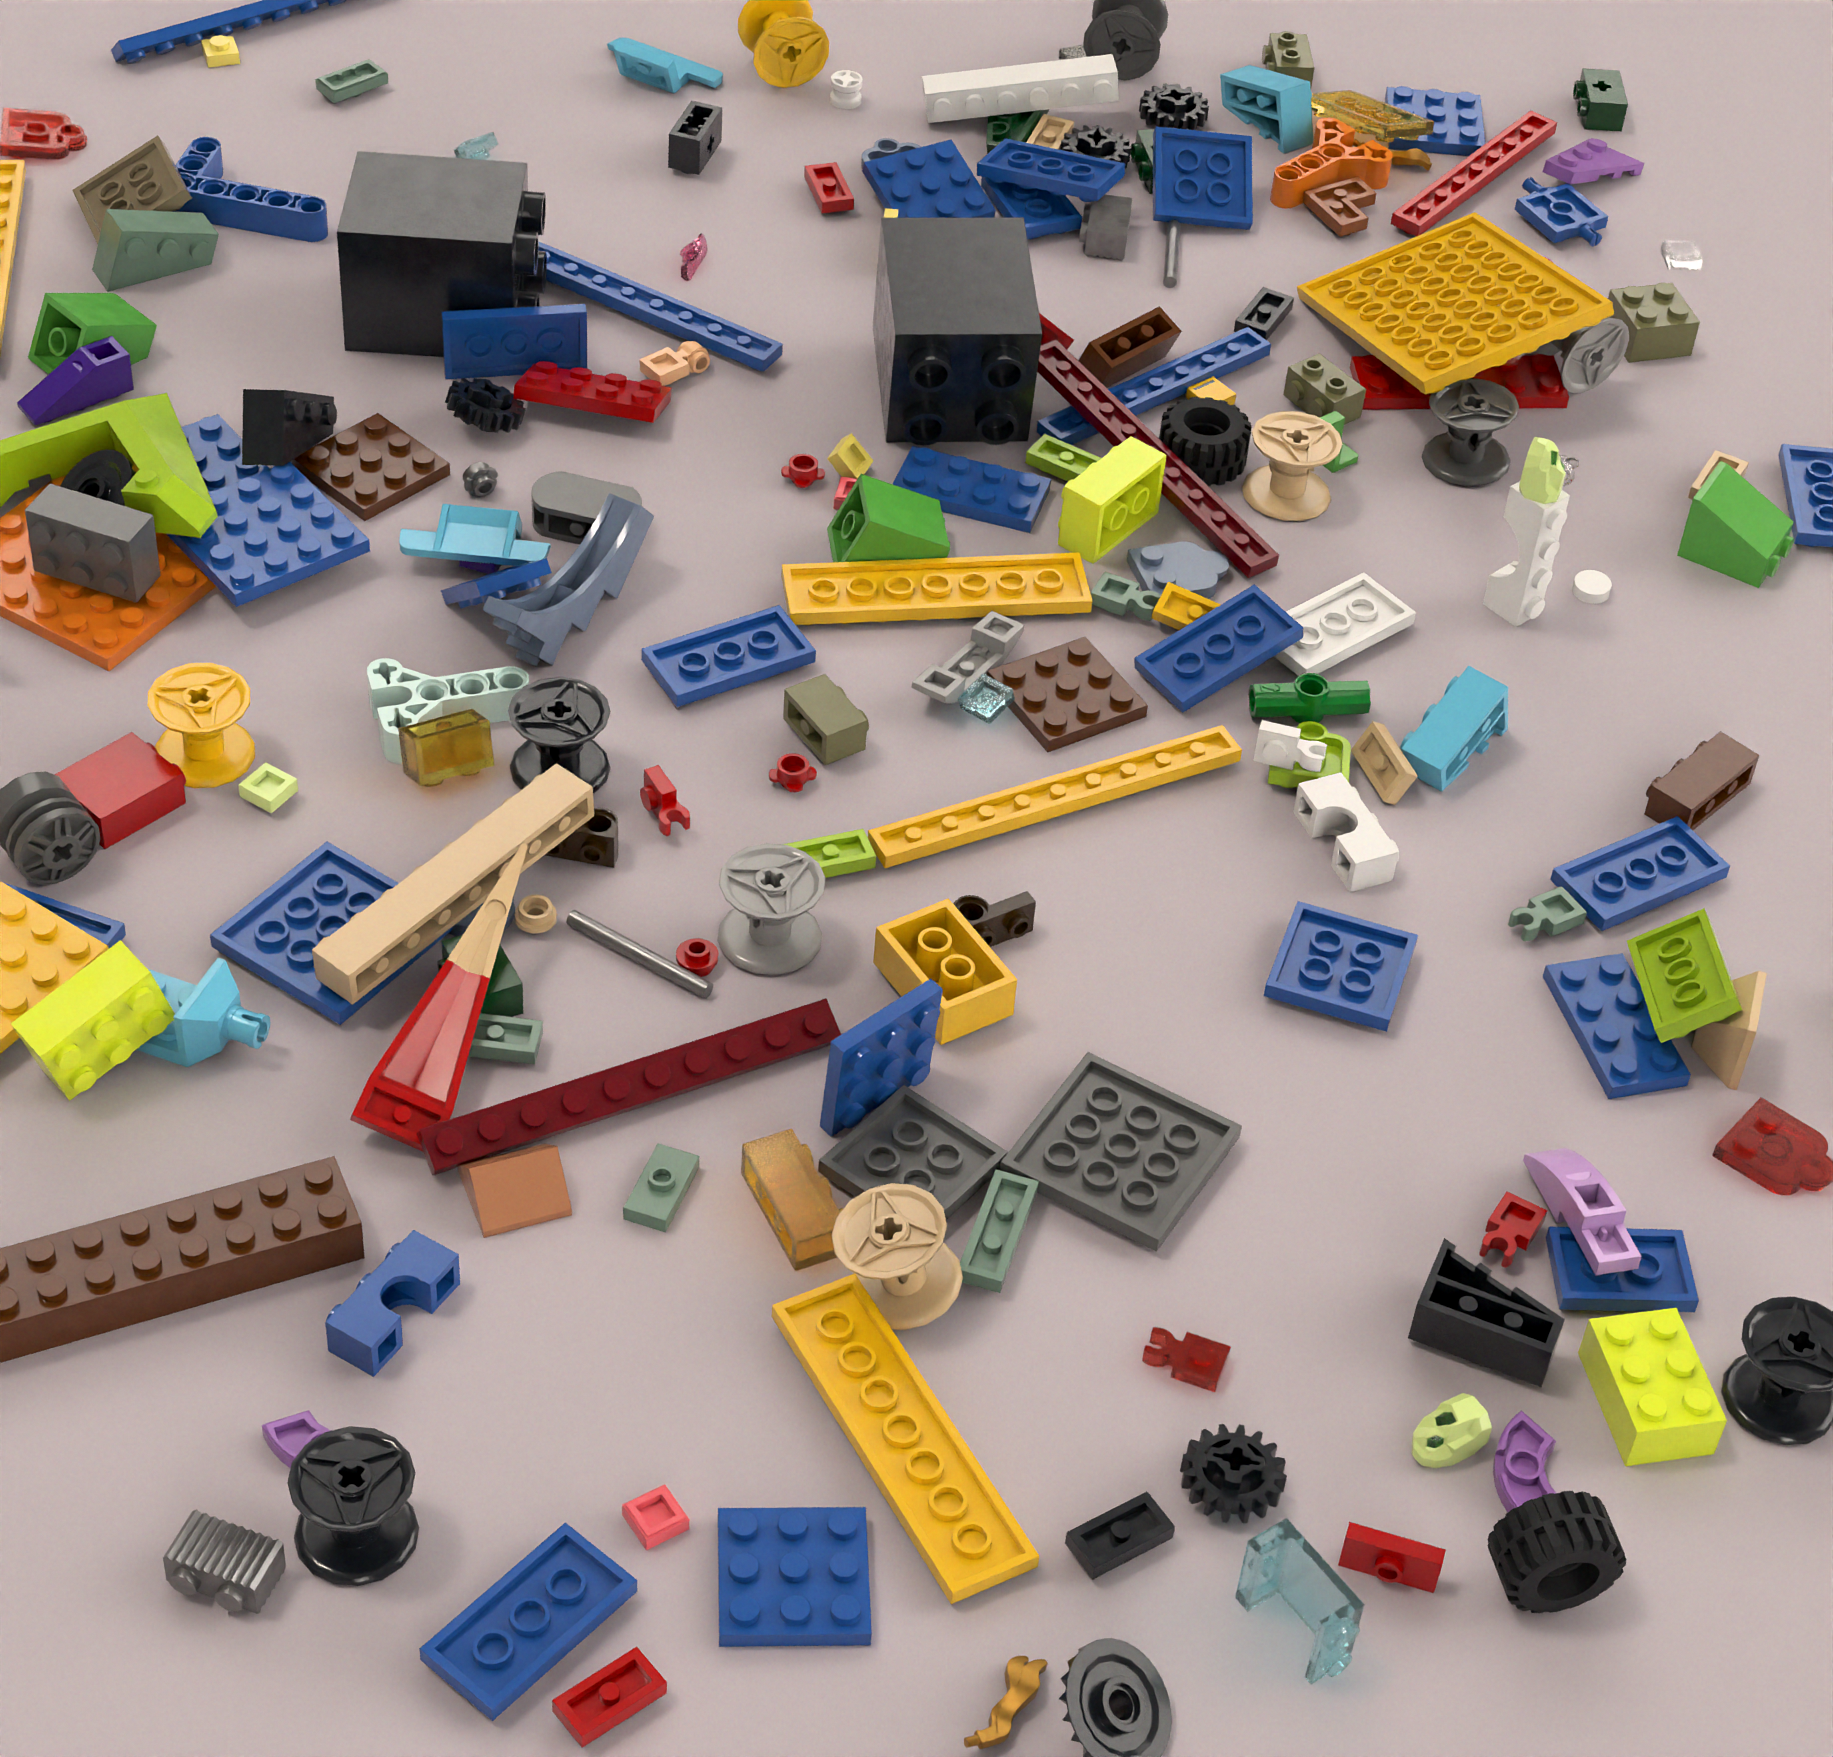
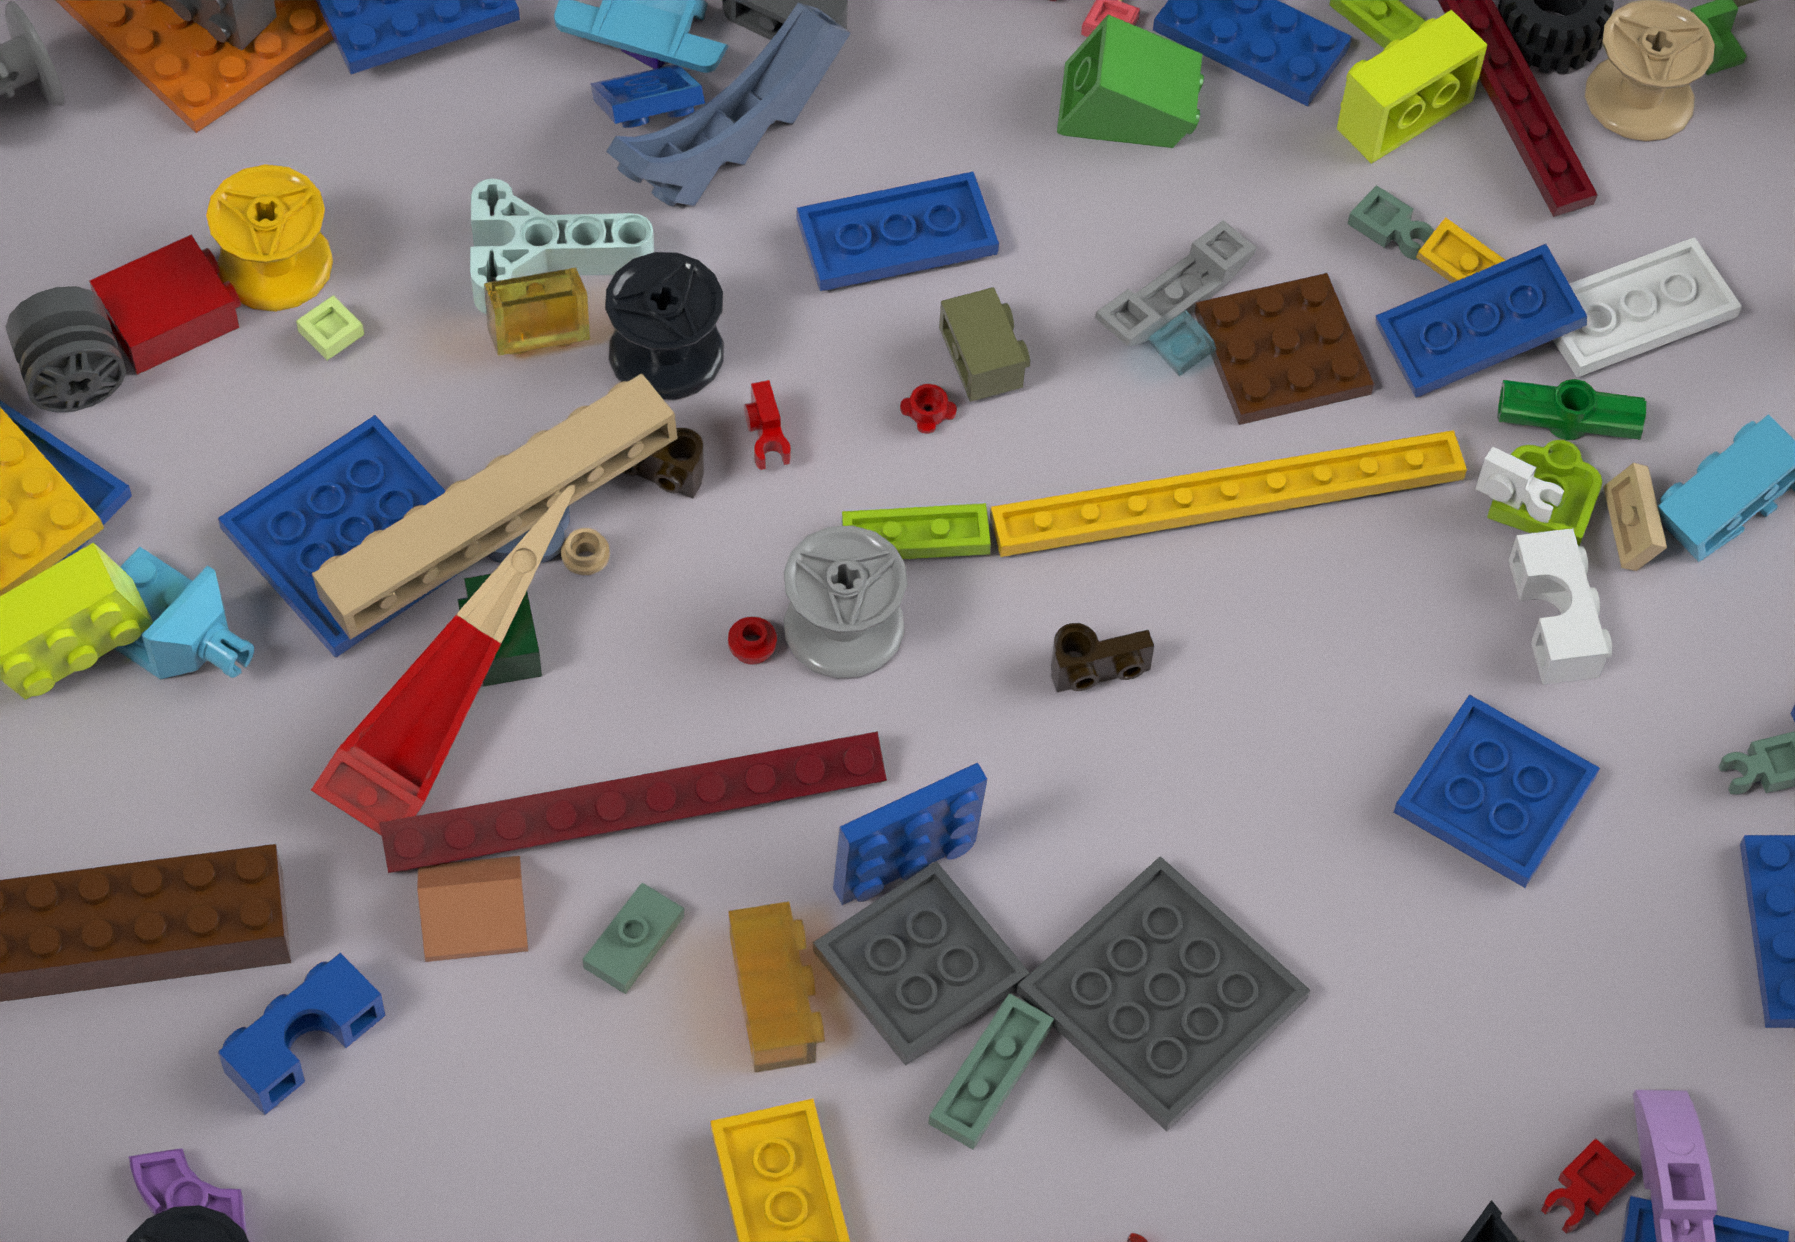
camera: 15 degrees right, 15 degrees up
sand green plate [468,1013,543,1065] -> none
flat silver bar [566,910,713,998] -> none
yellow plate [781,552,1092,625] -> none
tan piece [831,1183,963,1330] -> none
yellow brick [873,898,1017,1045] -> none
plate [1126,541,1229,599] -> none

